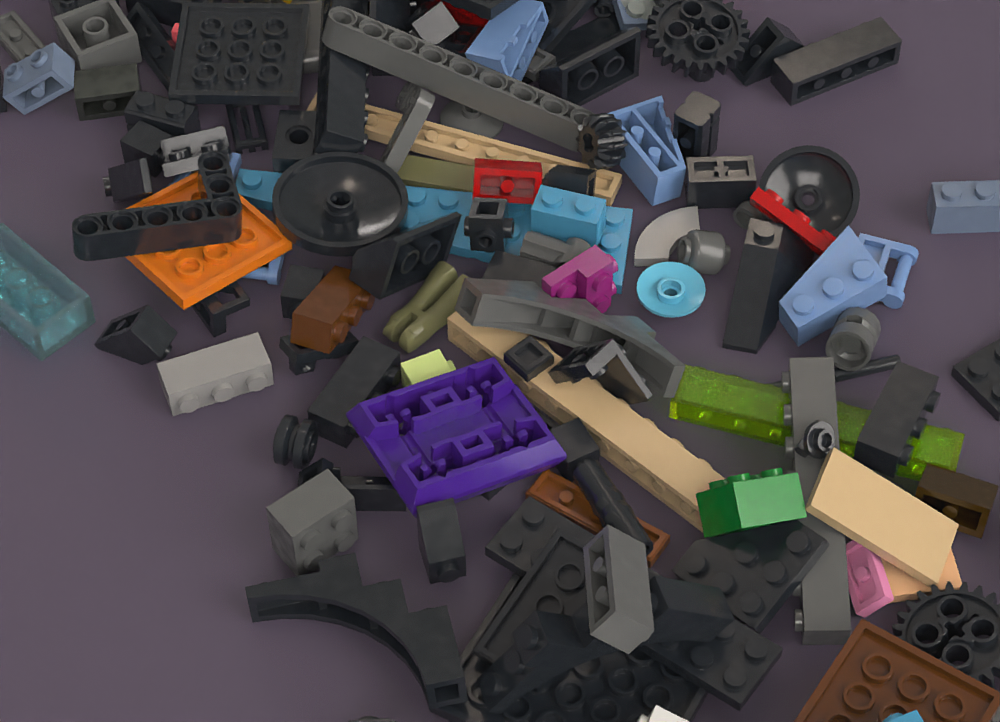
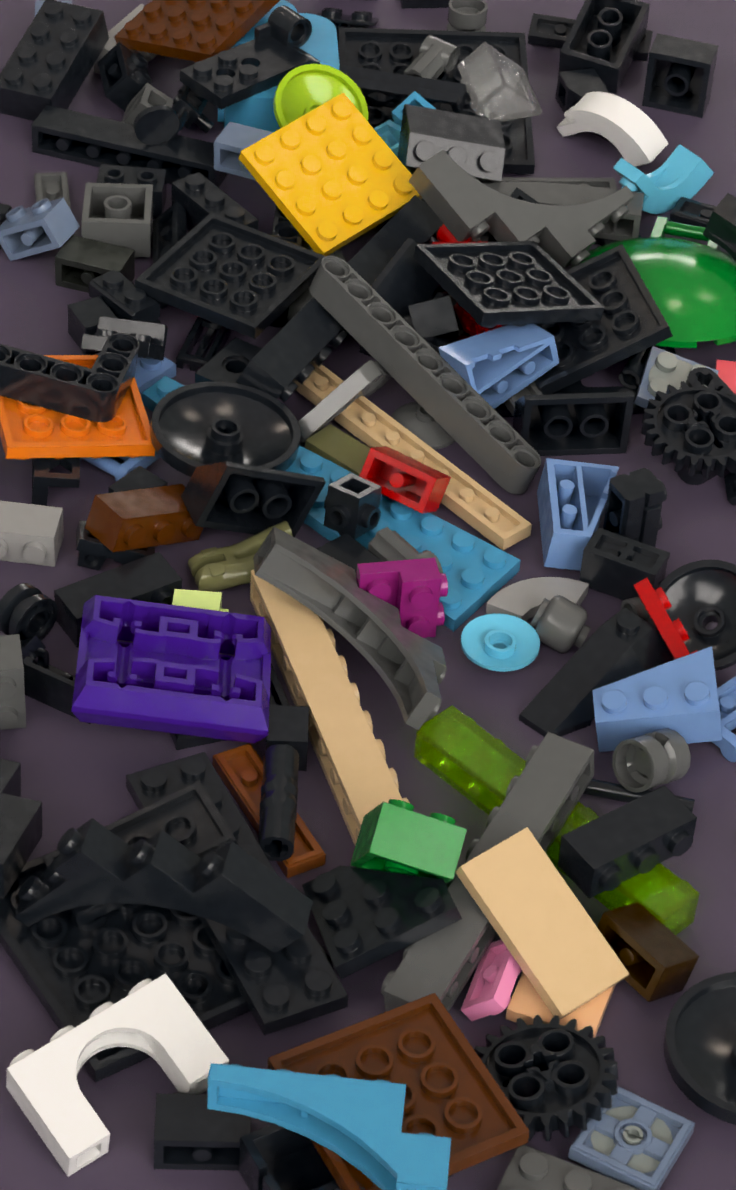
camera: 25 degrees right, 10 degrees down
black slope [103,158,154,203] -> none
black slope [416,498,466,584] -> none
black tile [504,335,554,382] -> none
dark azure brick [531,185,606,247] -> none
black brick [543,164,597,197] -> none
black bracket [548,339,653,405] -> none
black gear [576,113,628,170] -> none
dark grey brick [583,524,654,654] -> none
black plate [795,420,835,459] -> none

